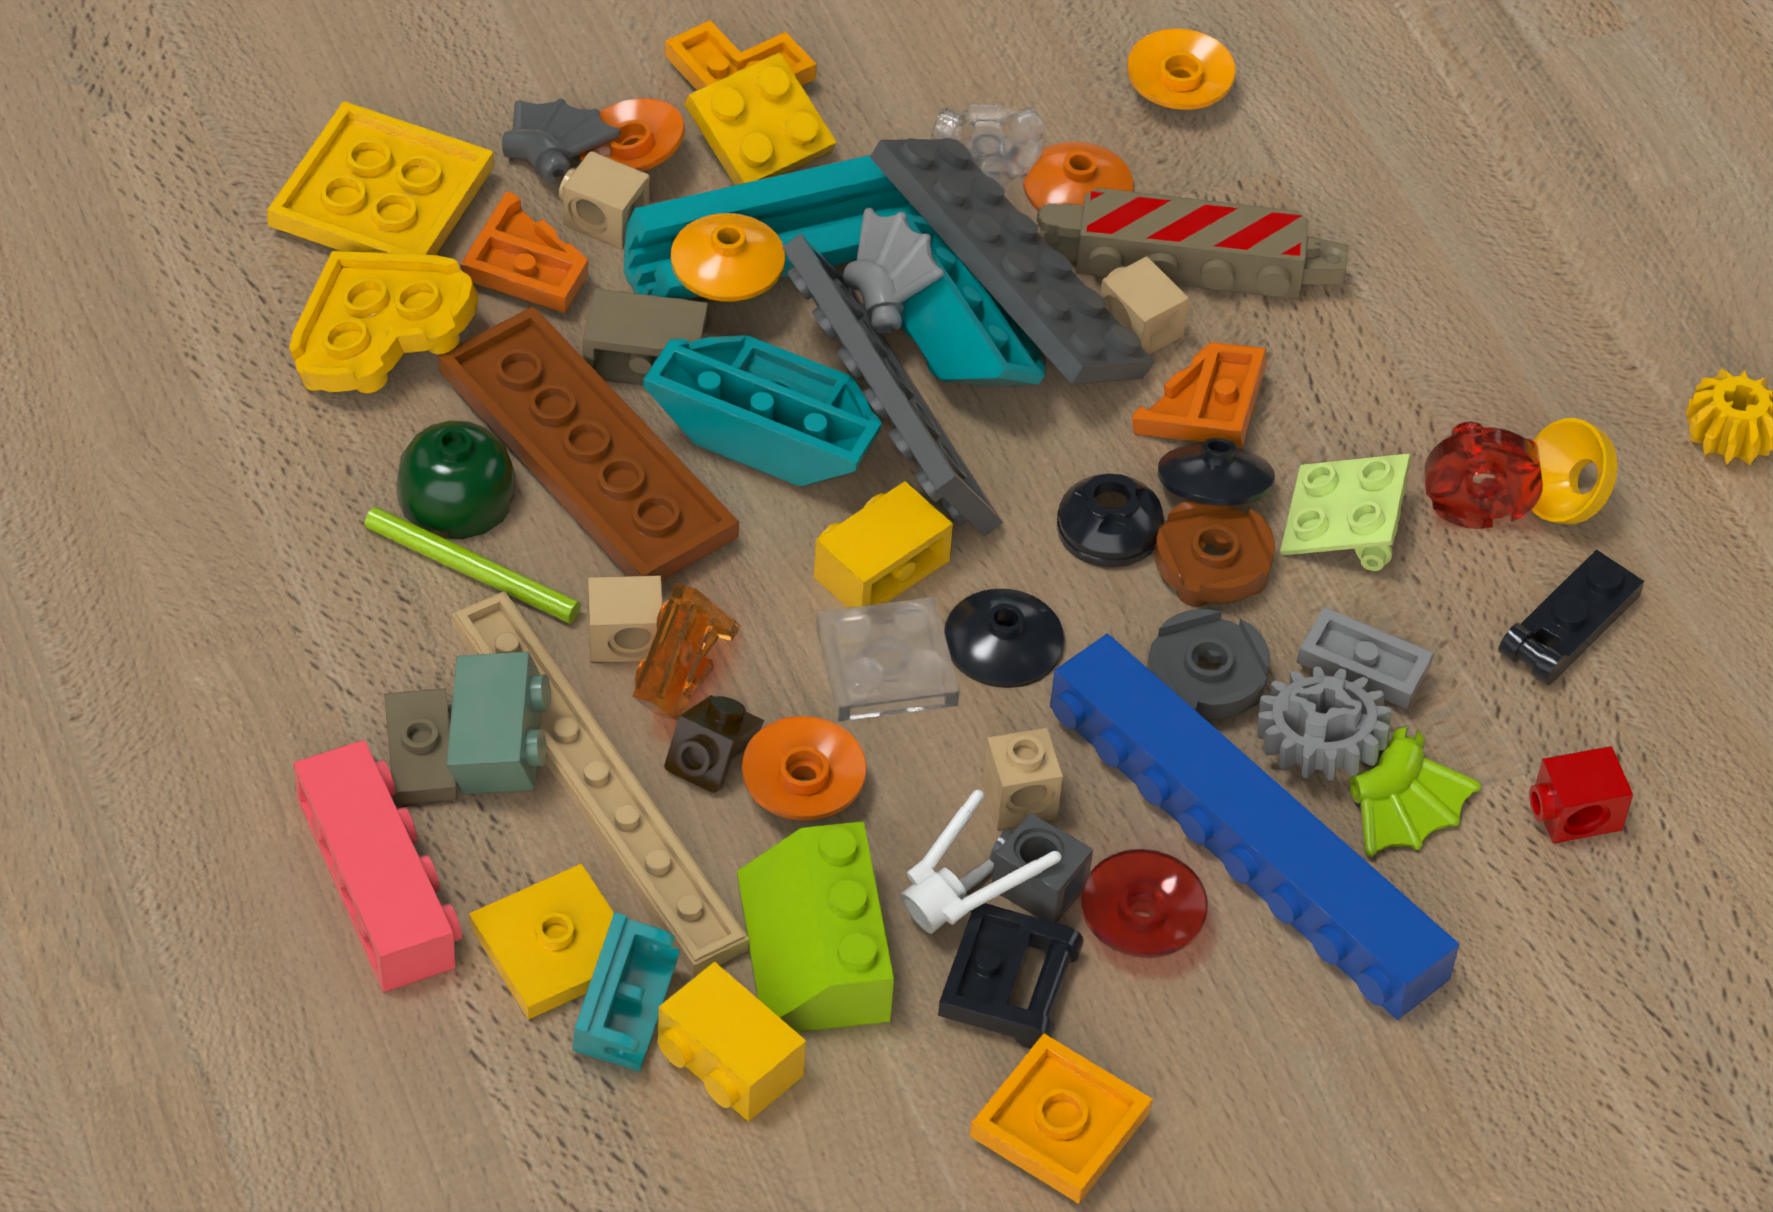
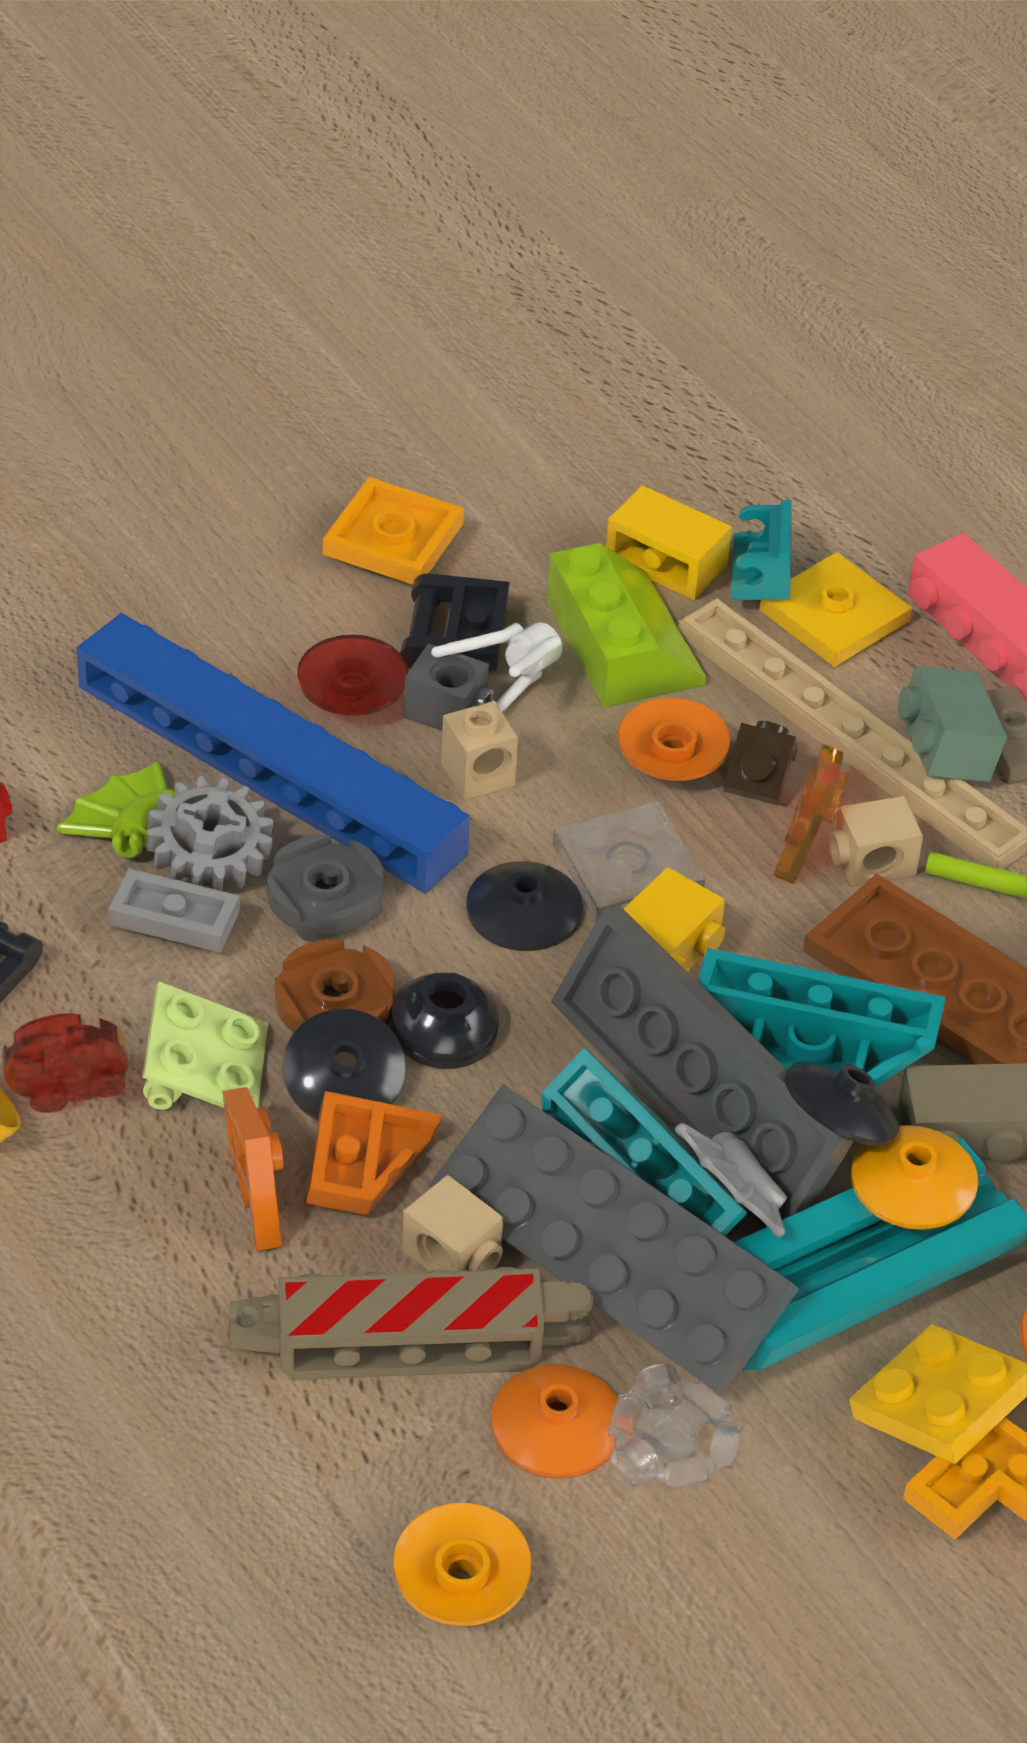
camera: 170 degrees right, 5 degrees down
none -> orange wing [222,1087,284,1251]
none -> black dish [785,1060,899,1146]

